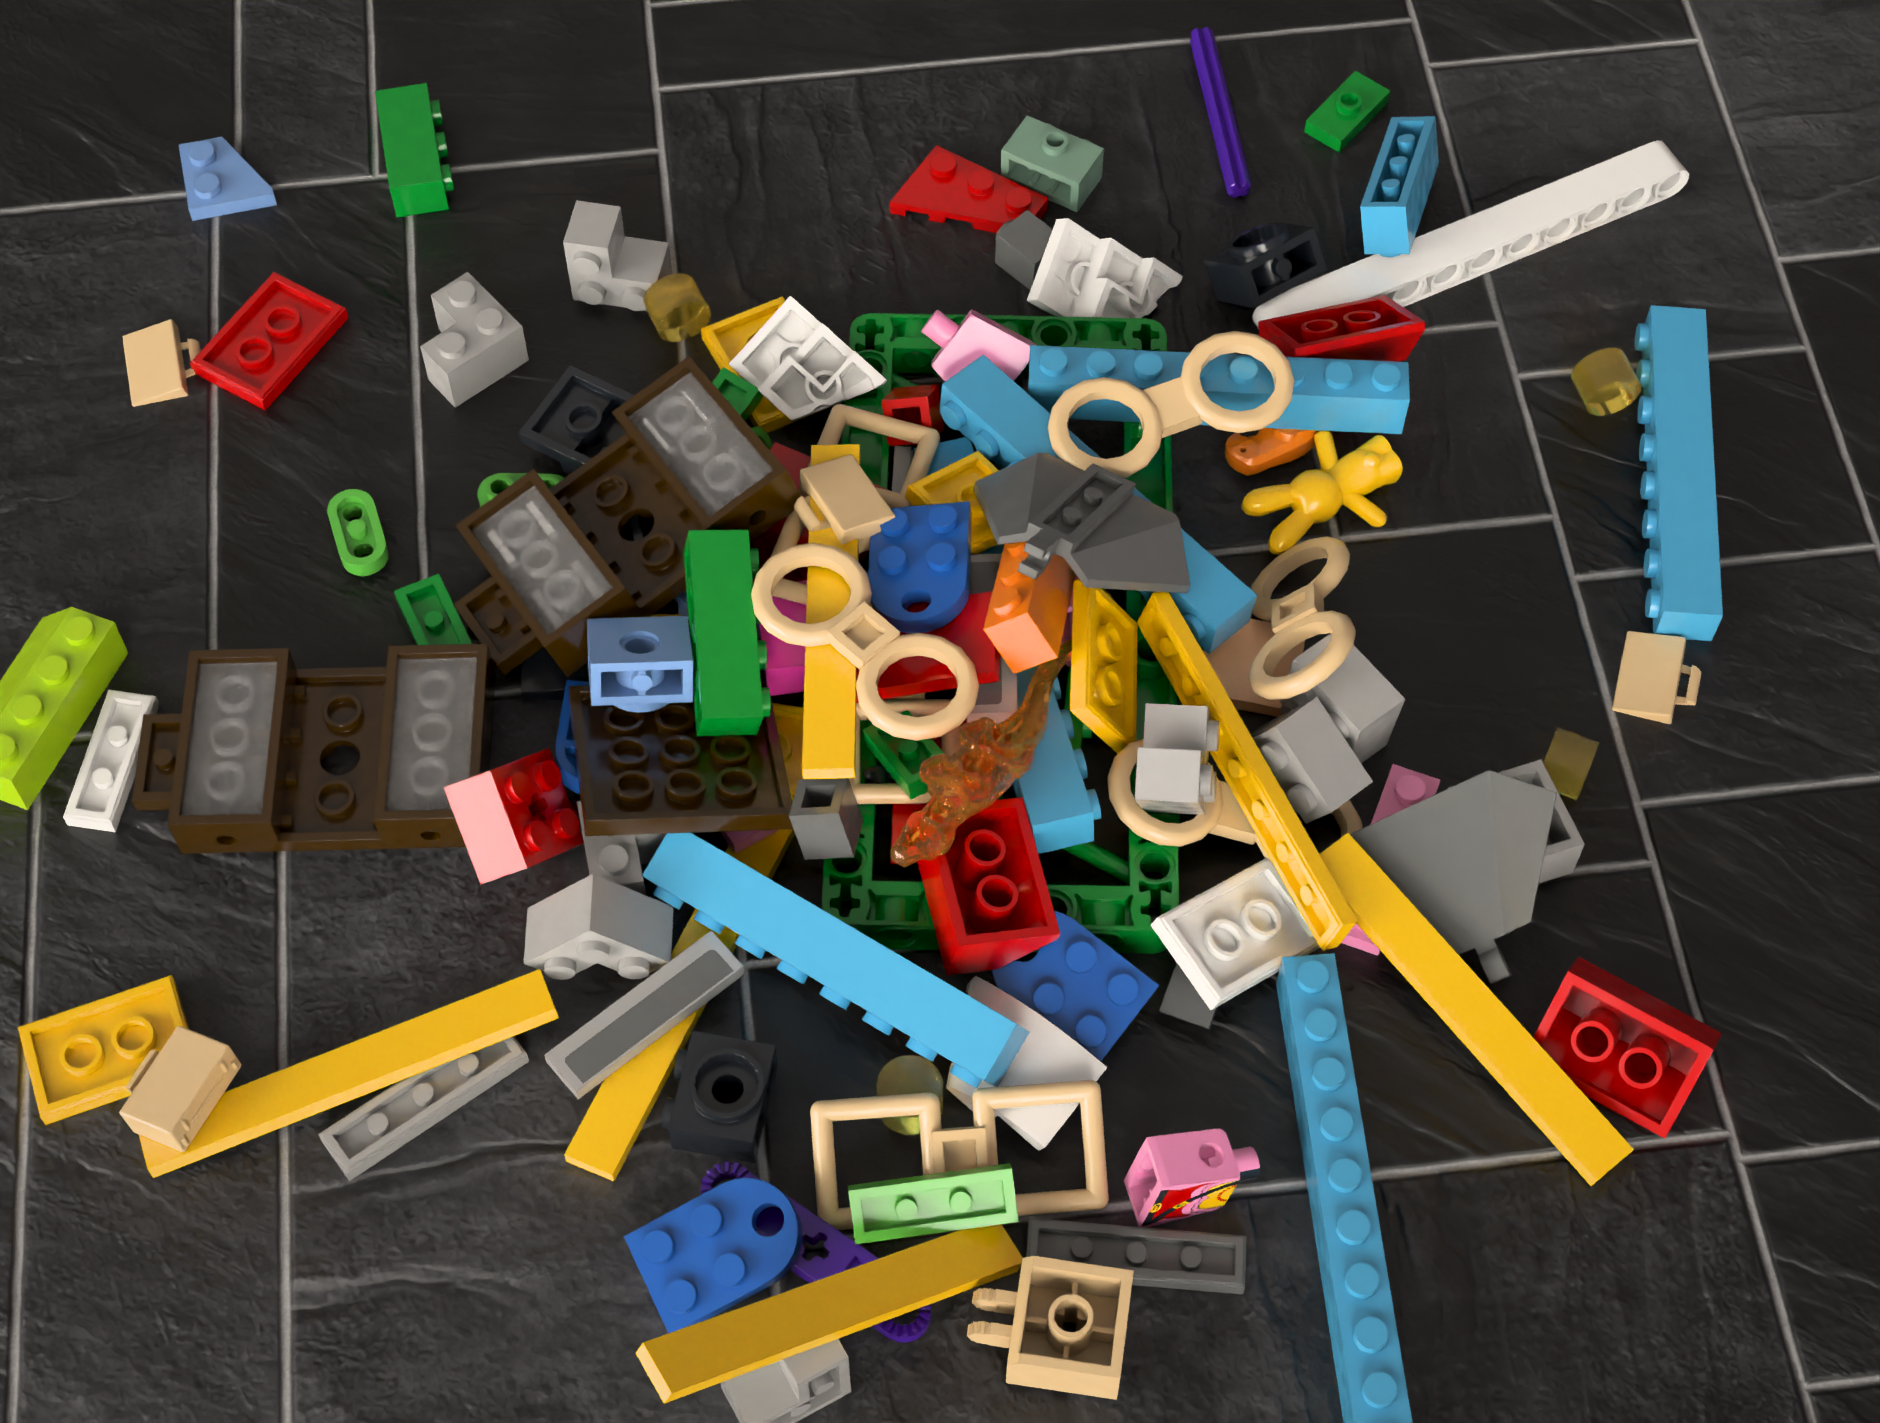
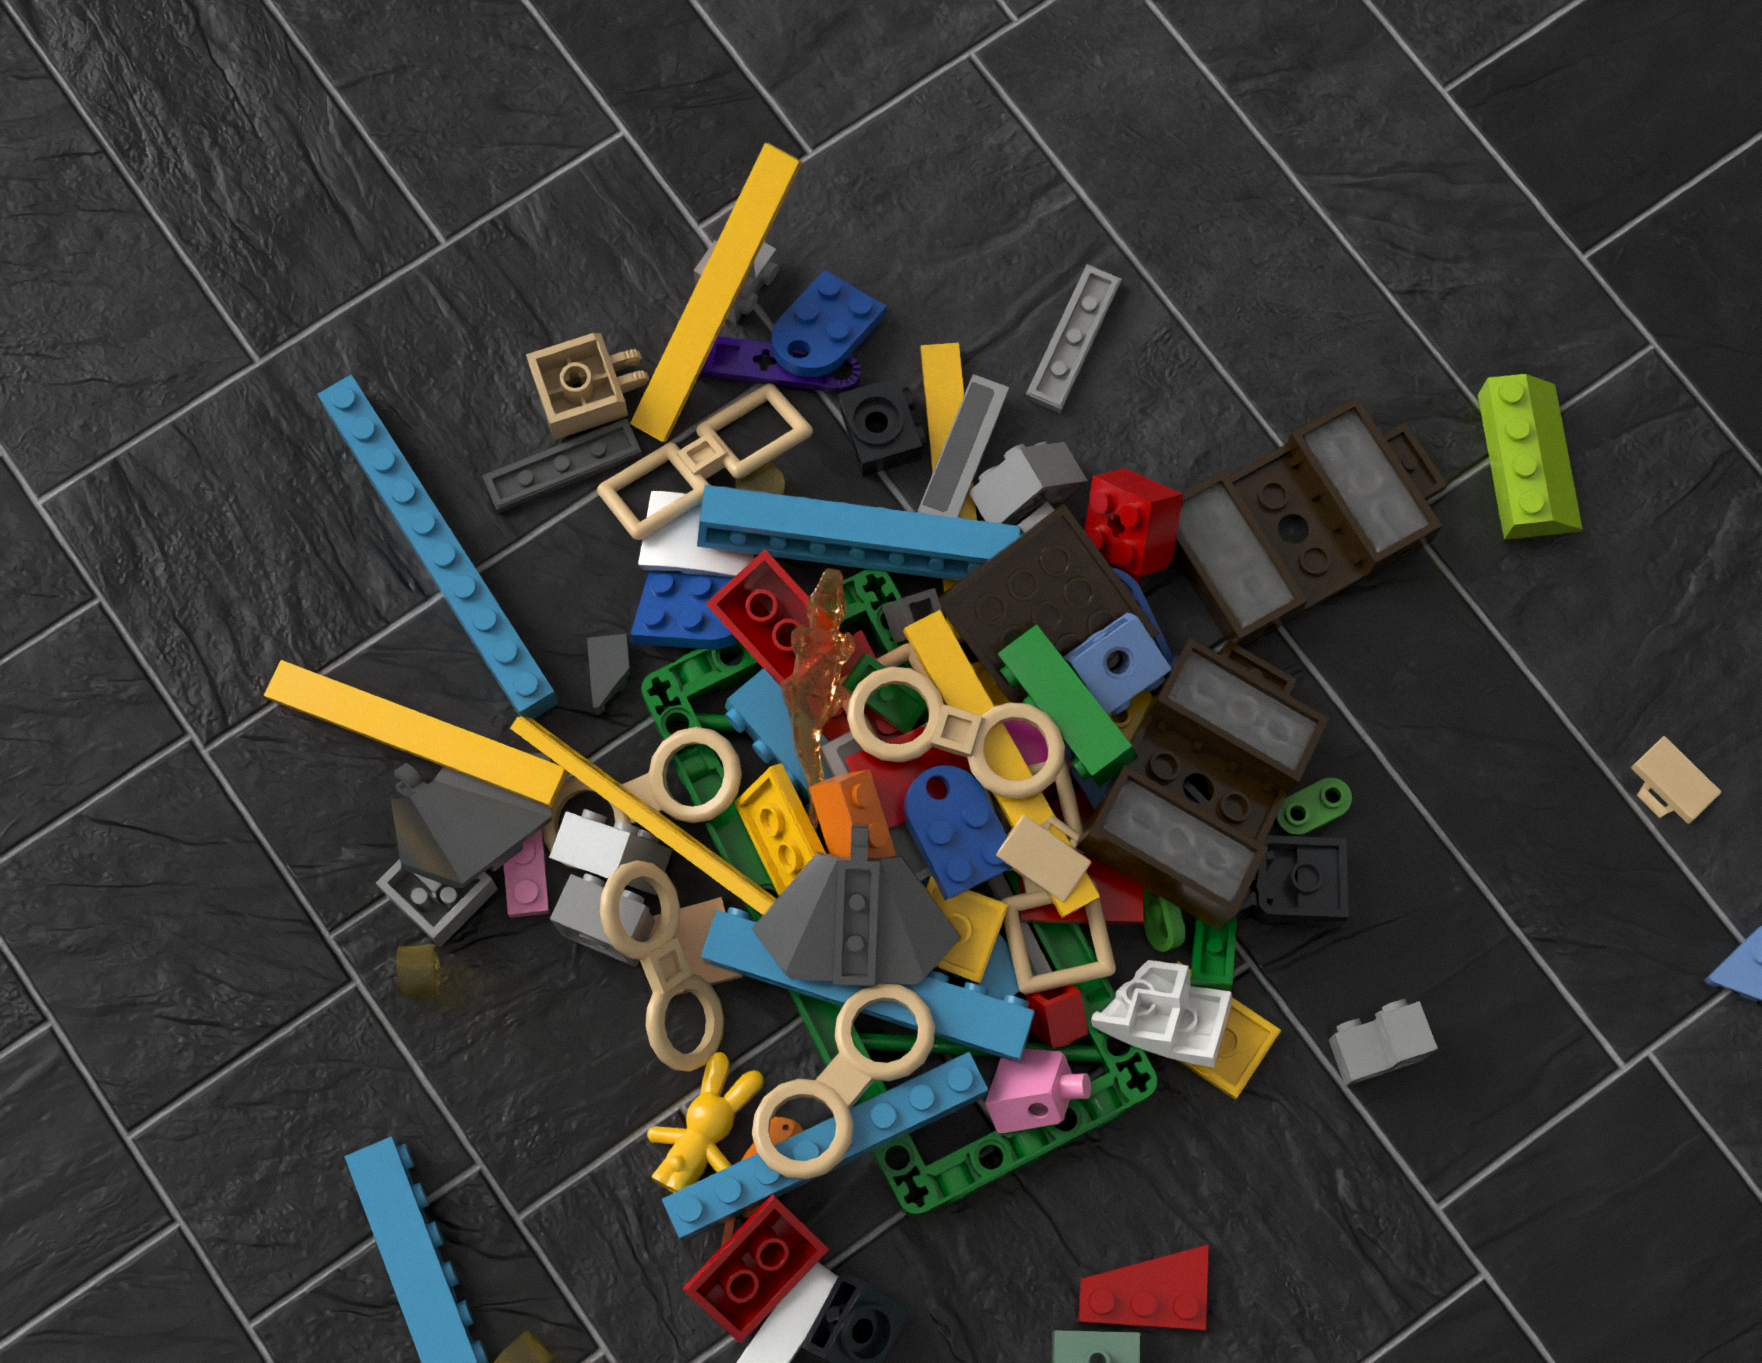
camera: 150 degrees right, 15 degrees up
yellow tile [18,975,189,1125] -> none
white tile [63,690,160,832] -> none
tan piece [119,1026,242,1152] -> none
yellow tile [139,969,559,1178] -> none
red tile [190,272,348,411] -> none
bright green plate [327,489,389,576] -> none
green brick [375,83,454,218] -> none
green plate [394,574,472,645] -> none
light grey brick [420,272,529,408] -> none
clear yellow piece [643,273,711,342] -> none
plate [848,1163,1019,1244] -> none
dark grey brick [995,210,1053,290] -> none
white slope [1027,218,1183,318] -> none
bright pink torso [1124,1128,1260,1228] -> none
light grey brick [1135,703,1220,815] -> none
white tile [1151,858,1320,1010] -> none
red slope [1533,957,1722,1139] -> none
tan piece [1612,631,1701,724] -> none

